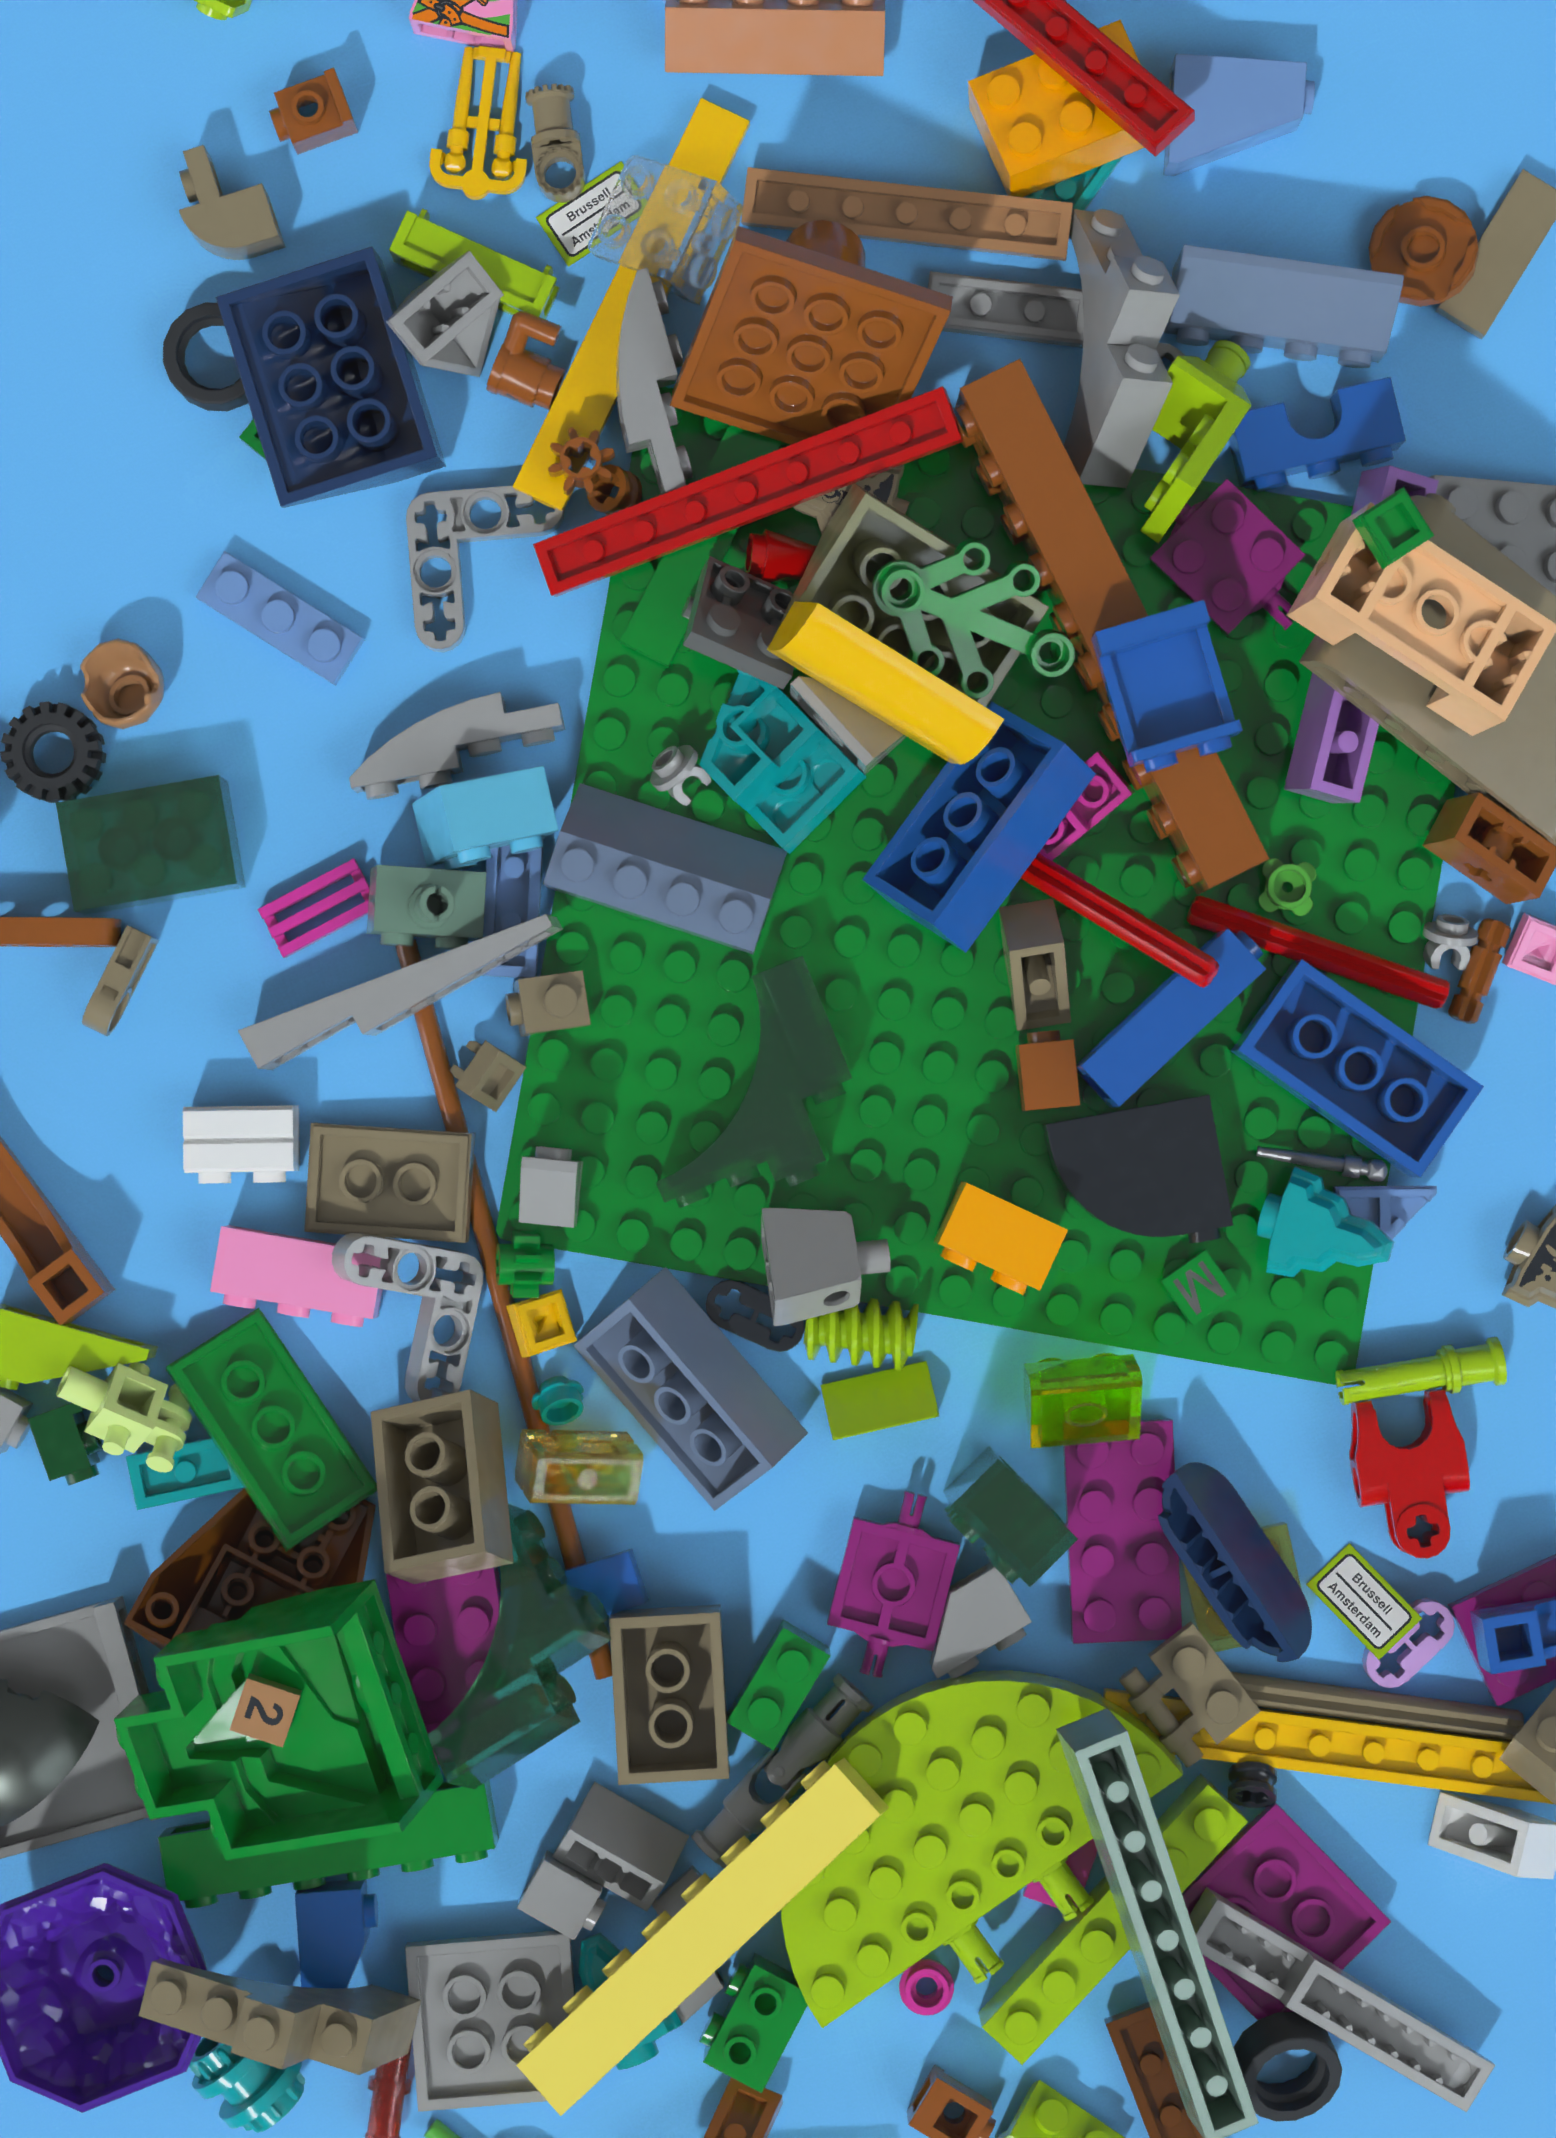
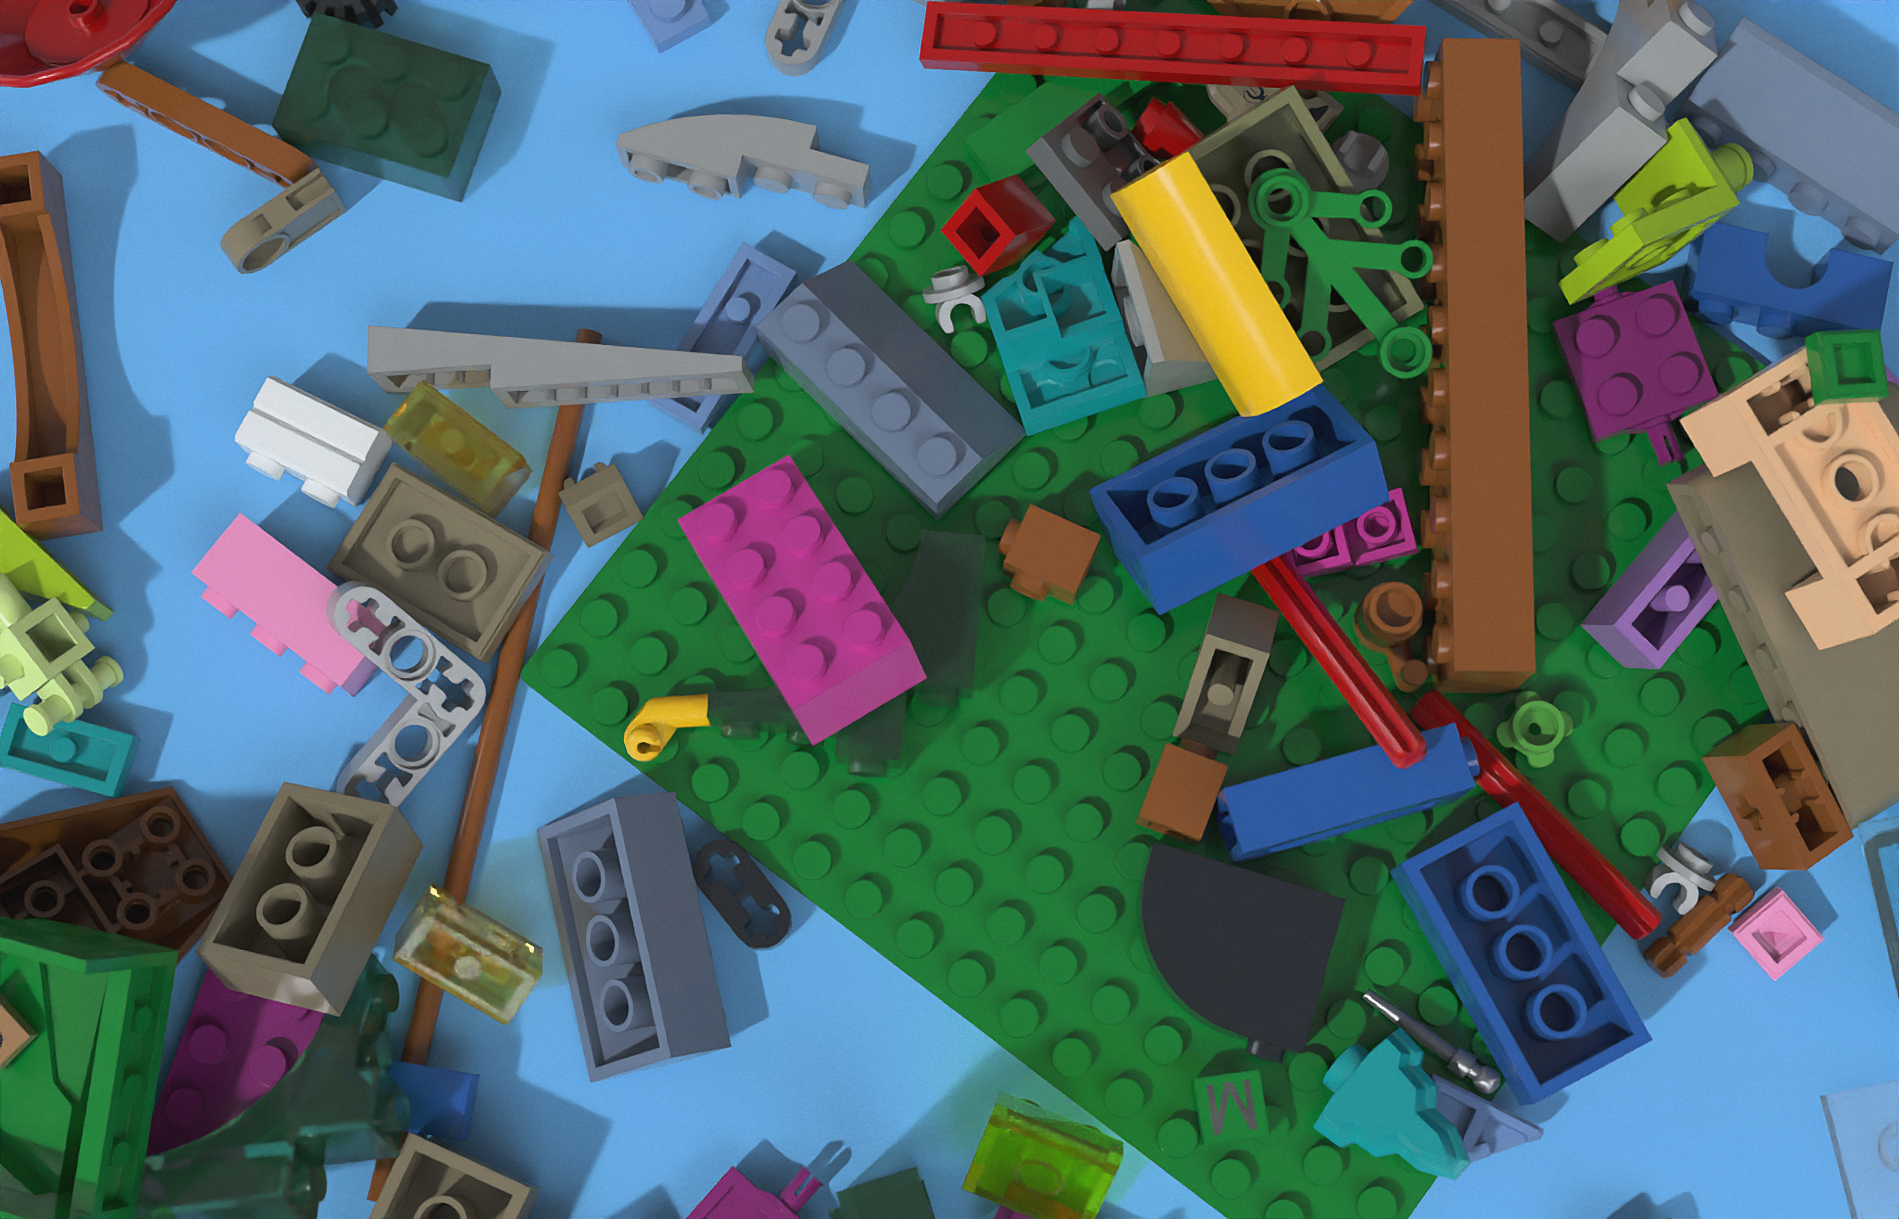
camera: 30 degrees right, 10 degrees down
green tile [166,1308,377,1552] -> none
dark pink tile [257,858,369,958] -> none
sand green brick [367,865,487,950] -> none
medium azure brick [412,766,558,870] -> none
green gear [495,1231,555,1298] -> none
dark tan bracket [505,970,591,1037] -> none
yellow tile [506,1289,577,1358] -> none
light grey slope [519,1146,583,1228] -> none
teal plate [531,1376,584,1426] -> none
light grey torso [761,1208,891,1326] -> none
lime piece [803,1298,919,1371] -> none
lime slope [820,1361,939,1440] -> none
light orange brick [934,1181,1068,1295] -> none
blue panel [1091,600,1243,773] -> none
none -> clear yellow brick [383,380,532,519]
none -> yellow arm [624,694,711,762]
none -> dark pink brick [677,455,927,746]
none -> red brick [941,174,1056,277]
none -> dark orange brick [997,504,1101,606]
none -> light grey plate [1331,130,1389,193]
none -> dark orange piece [1353,581,1428,693]

